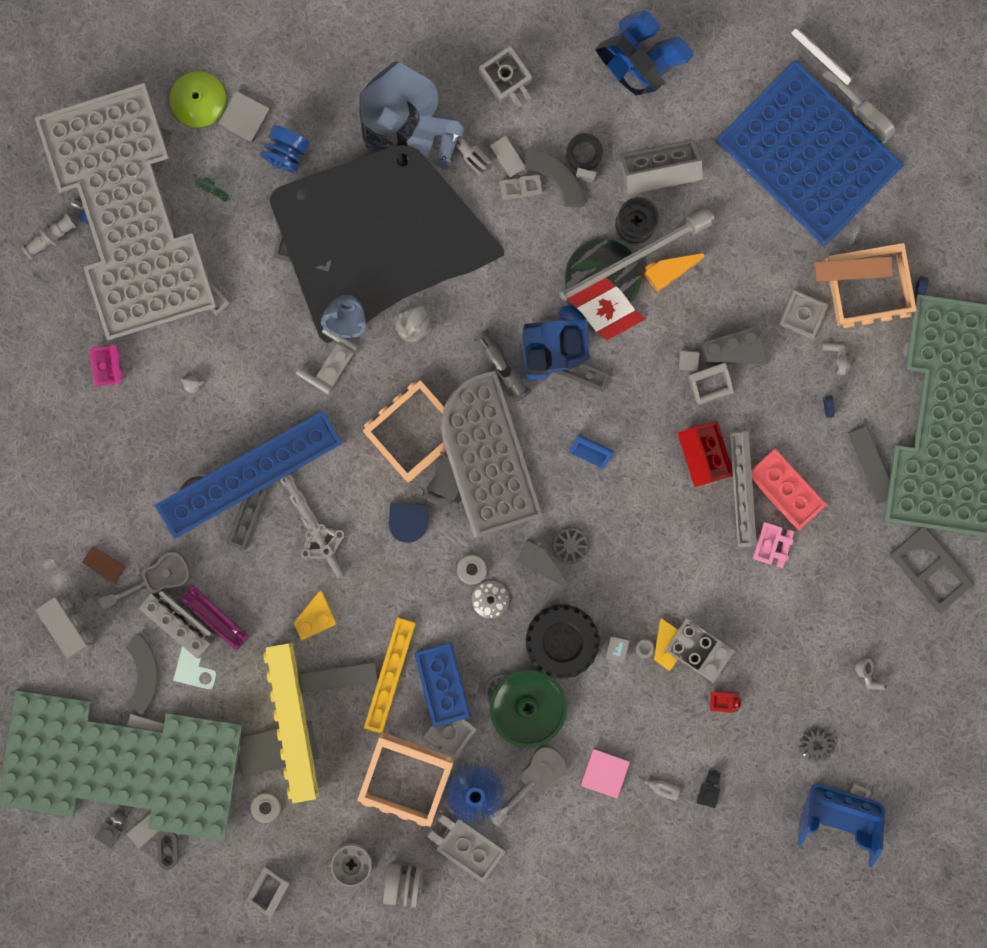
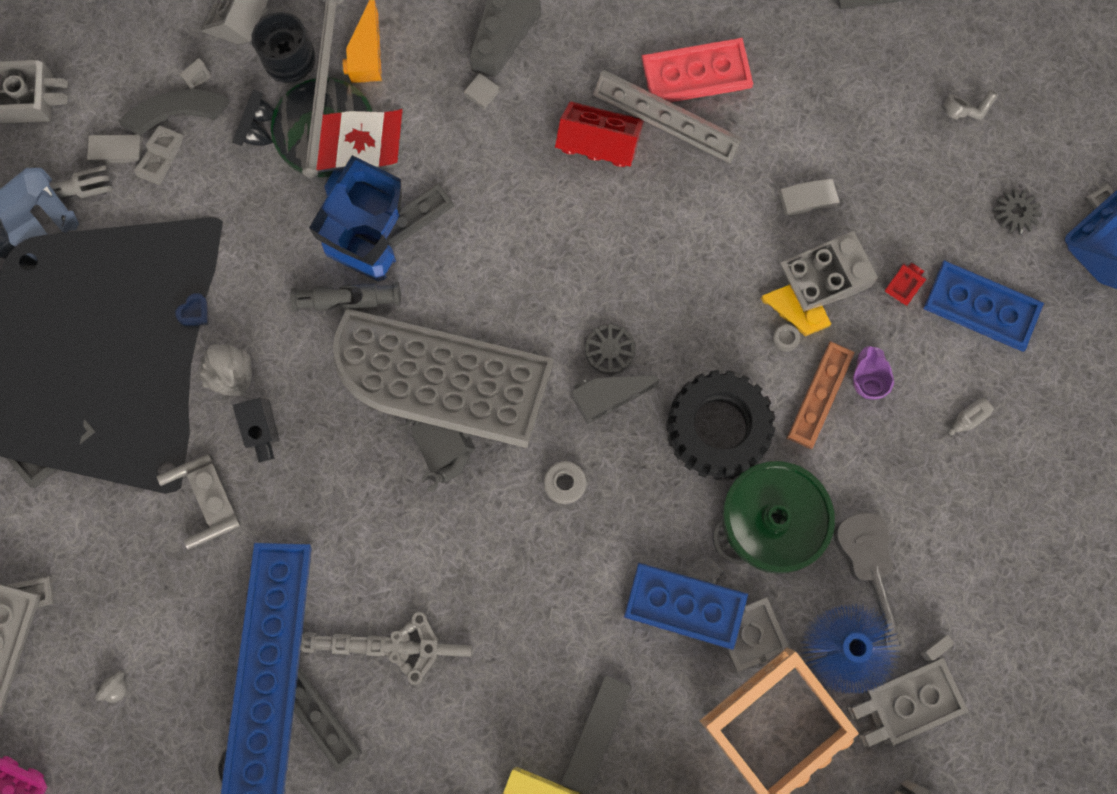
camera: 55 degrees left, 10 degrees down
yellow wing [294,591,337,641] -> none
sand blue hair [321,295,366,338] -> none
light nougat window [363,380,446,483] -> none
yellow tile [364,617,416,733] -> none
dark blue tile [389,503,429,543] -> none
light grey dish [472,581,510,618] -> none
black tyre [566,133,603,171] -> none
blue tile [569,434,614,469] -> none
bright pink tile [581,749,630,798] -> none
light grey brick [605,636,629,666] -> none
light grey tile [687,363,734,405] -> none
black plate [696,770,720,808] -> none
bright pink plate [752,522,794,568] -> none
none -> dark blue tile [175,293,208,326]
none -> black tile [232,89,274,146]
none -> black torso [232,397,279,463]
none -> light grey slope [778,179,840,215]
none -> nougat tile [786,341,855,449]
none -> medium lavender hair [852,346,894,400]
none -> light grey tile [919,635,954,661]
none -> blue tile [923,260,1044,352]

